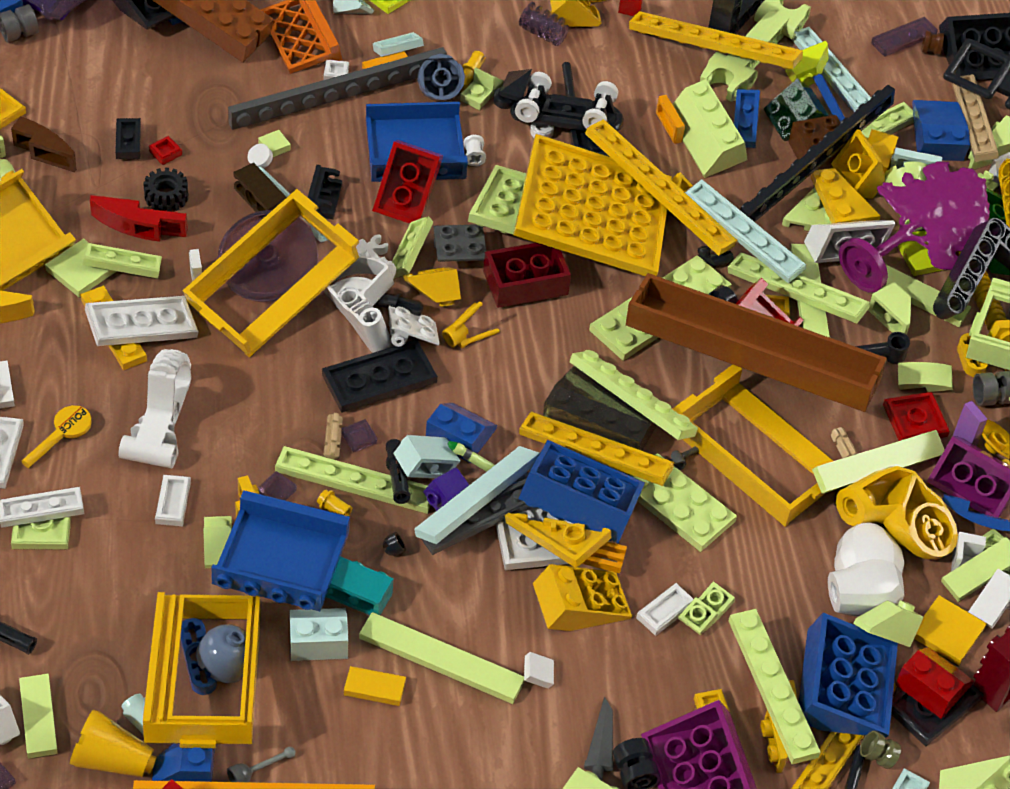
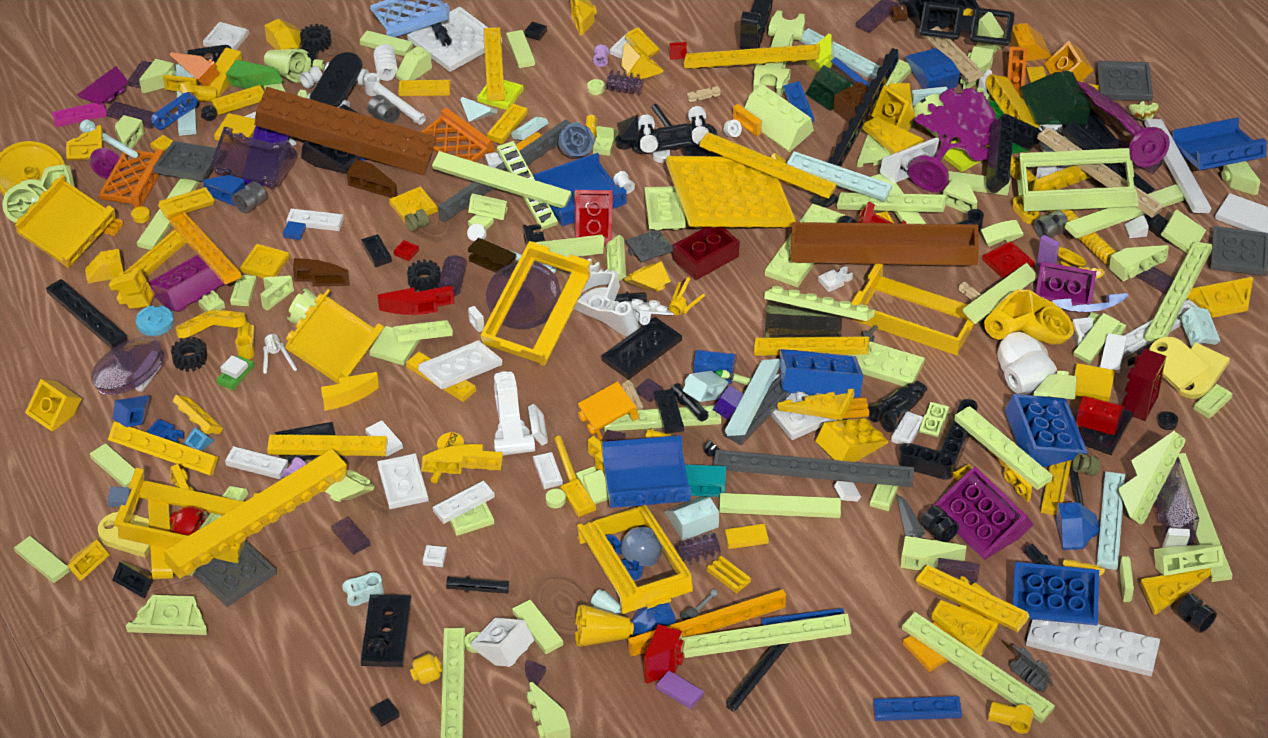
camera: 15 degrees left, 5 degrees down
none -> blue tile [283,221,306,240]
none -> white tile [286,209,344,231]
none -> reddish brown slope [347,159,397,198]
none -> yellow tile [389,186,438,224]
none -> olive wheel [405,209,429,232]
none -> yellow slope [421,444,503,474]
none -> yellowish green tile [432,151,572,208]
none -> clear purple piece [438,255,467,296]
none -> yellowish green panel [468,193,508,220]
none -> yellow plate [487,104,528,144]
none -> tile [497,141,558,230]
none -> white tile [528,404,548,446]
none -> yellowish green tile [534,235,604,262]
none -> yellowish green tile [546,489,566,509]
none -> yellow bar [554,436,577,482]
none -> yellow tile [560,479,596,517]
none -> light orange panel [578,381,640,440]
none -> yellowish green tile [588,79,605,95]
none -> black tile [654,389,684,434]
none -> clear purple piece [675,532,721,565]
none -> tan axle [687,86,721,102]
none -> yellow tile [707,556,751,594]
none -> dark grey plate [713,450,914,487]
none -> white tile [723,120,742,138]
none -> white plate [818,267,853,292]
none -> black piece [868,381,927,433]
none -> yellowish green tile [870,484,899,511]
none -> black beam [898,399,978,480]

